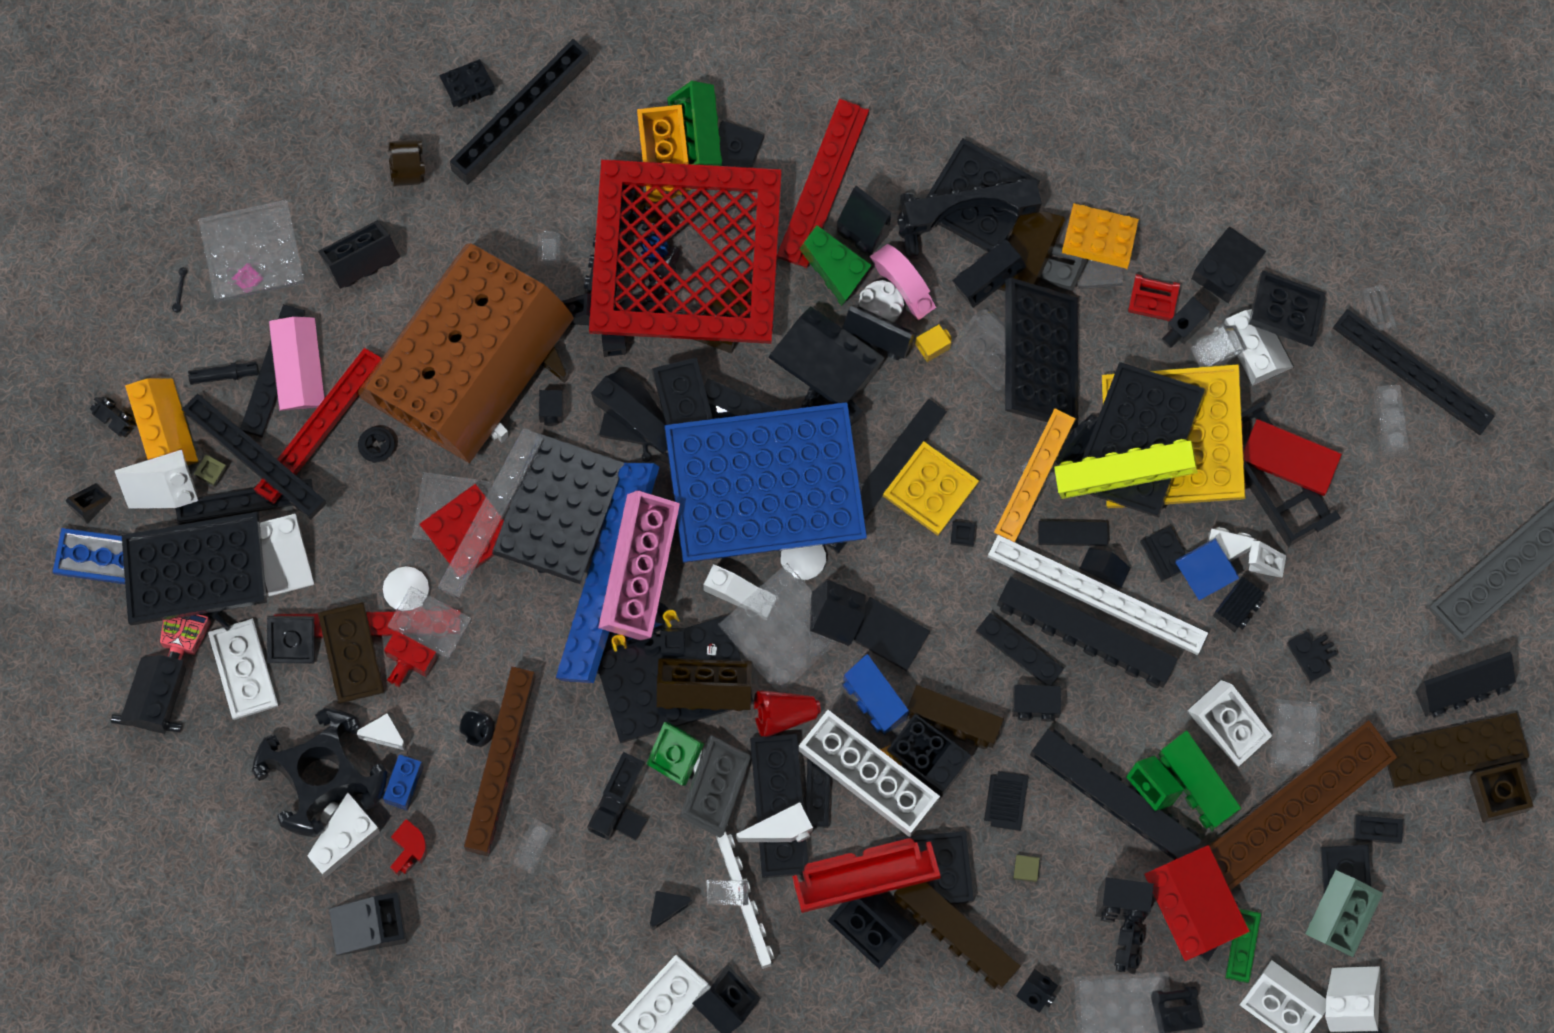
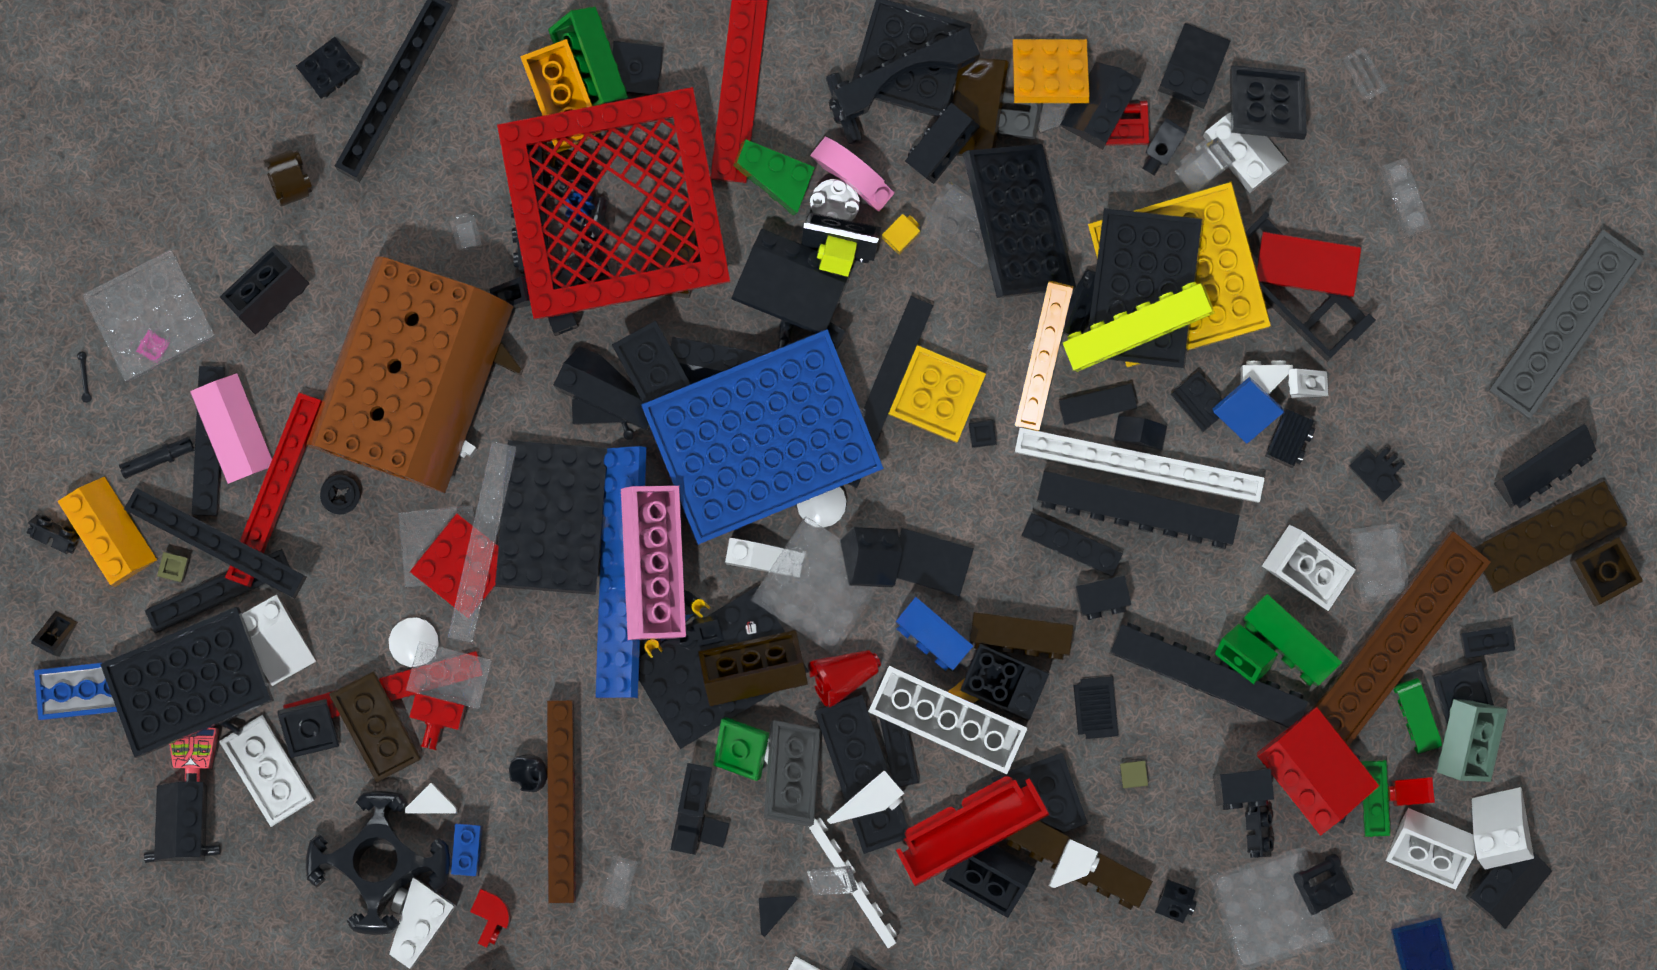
camera: 10 degrees left, 10 degrees up
white slope [115,450,198,508] -> none
black brick [539,390,563,426] -> none
black slope [837,185,891,255] -> none
black plate [1333,309,1495,435] -> none
none -> neon yellow brick [817,235,857,277]
none -> white slope [1048,839,1100,888]
none -> black slope [1060,62,1142,150]
none -> red slope [1388,777,1435,806]
none -> green beam [1394,678,1442,755]

